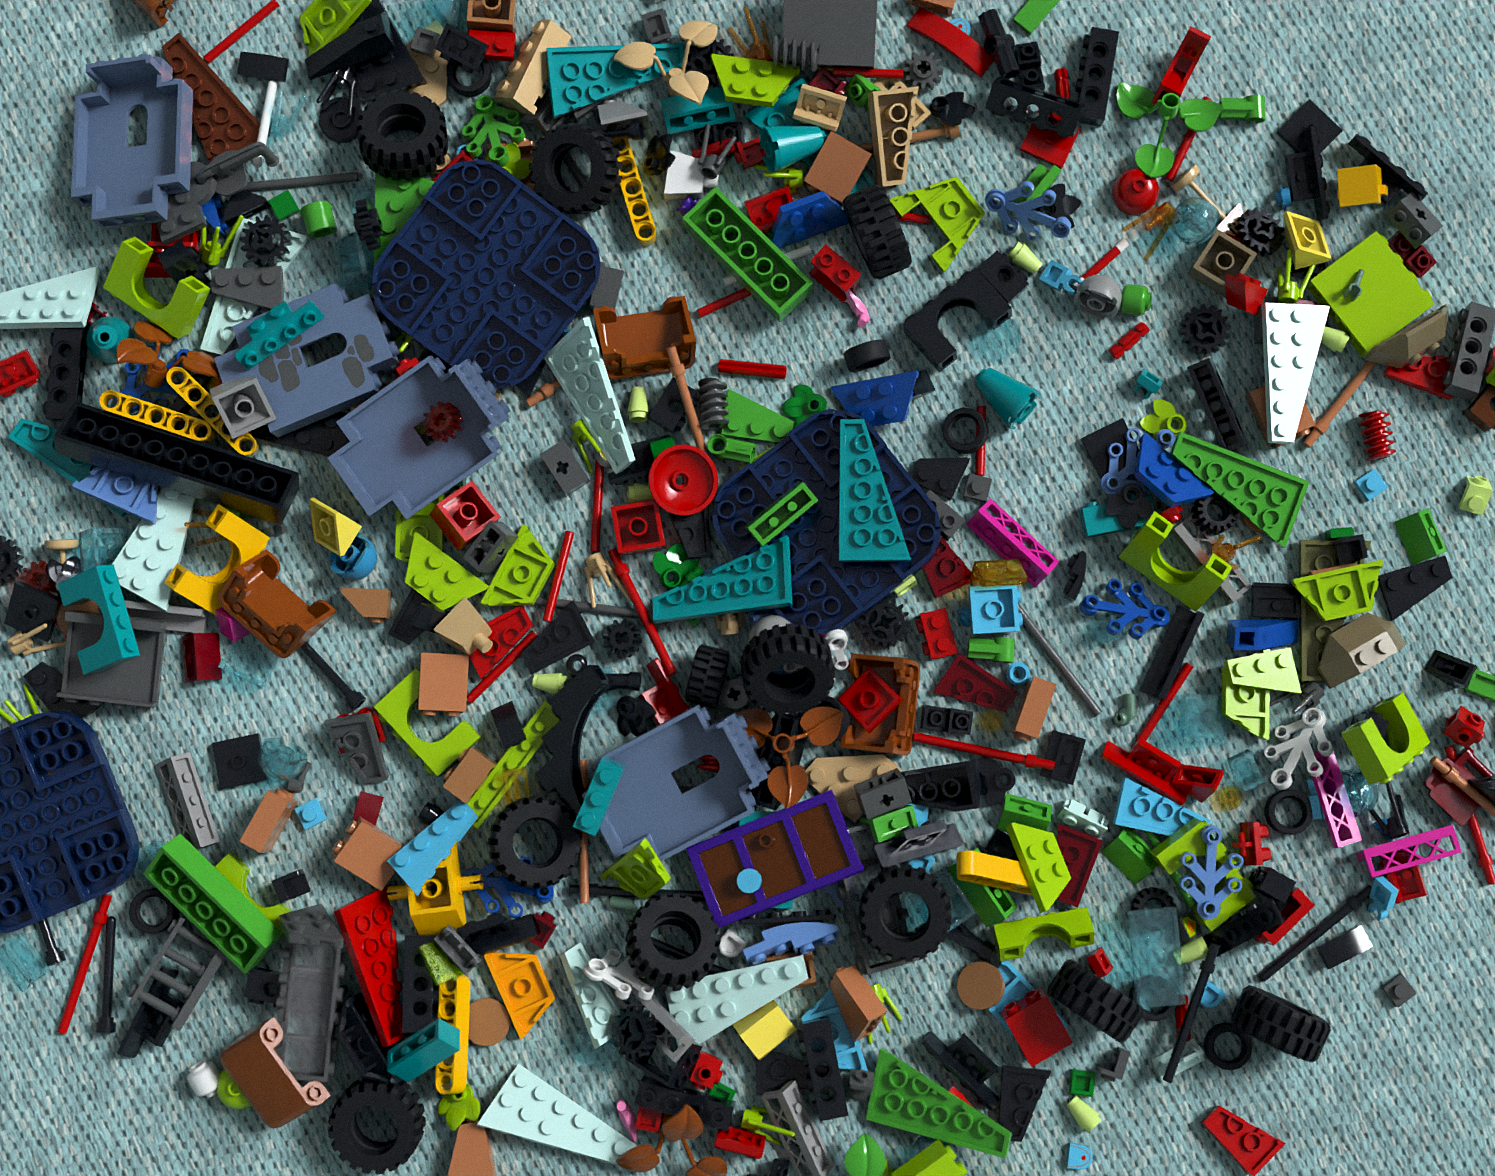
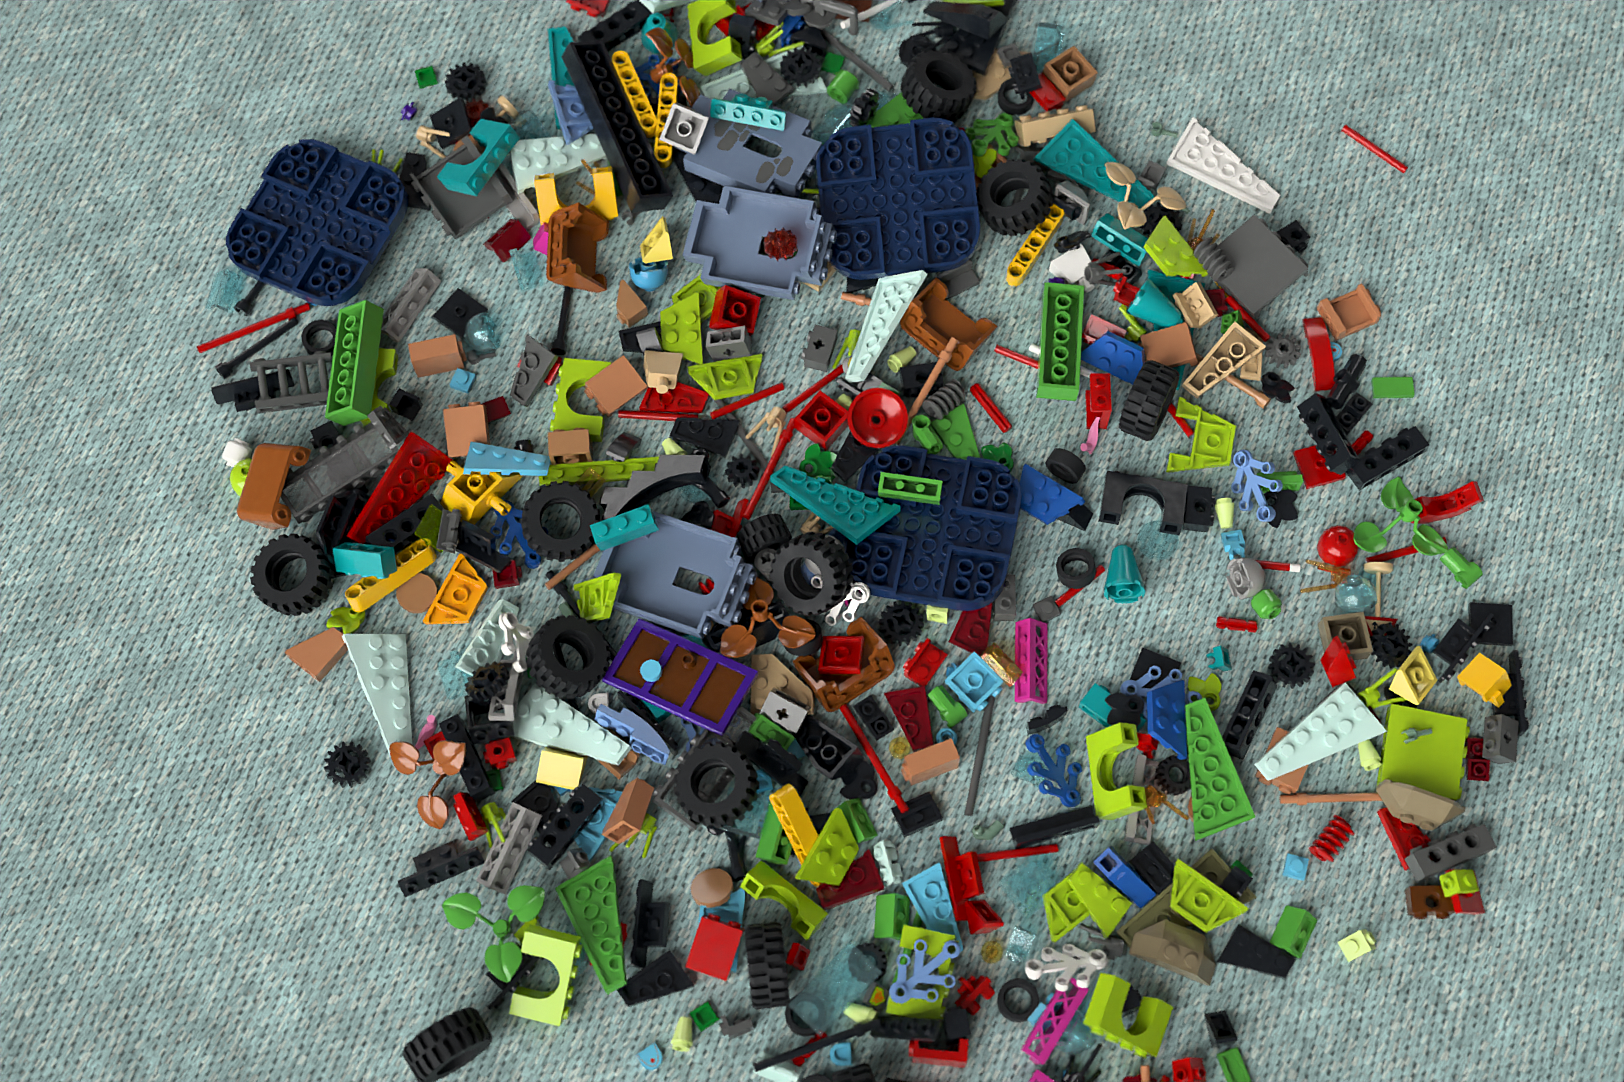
camera: 50 degrees right, 15 degrees down
teal wing [839,419,911,562] -> none
black wing [911,457,970,500] -> none

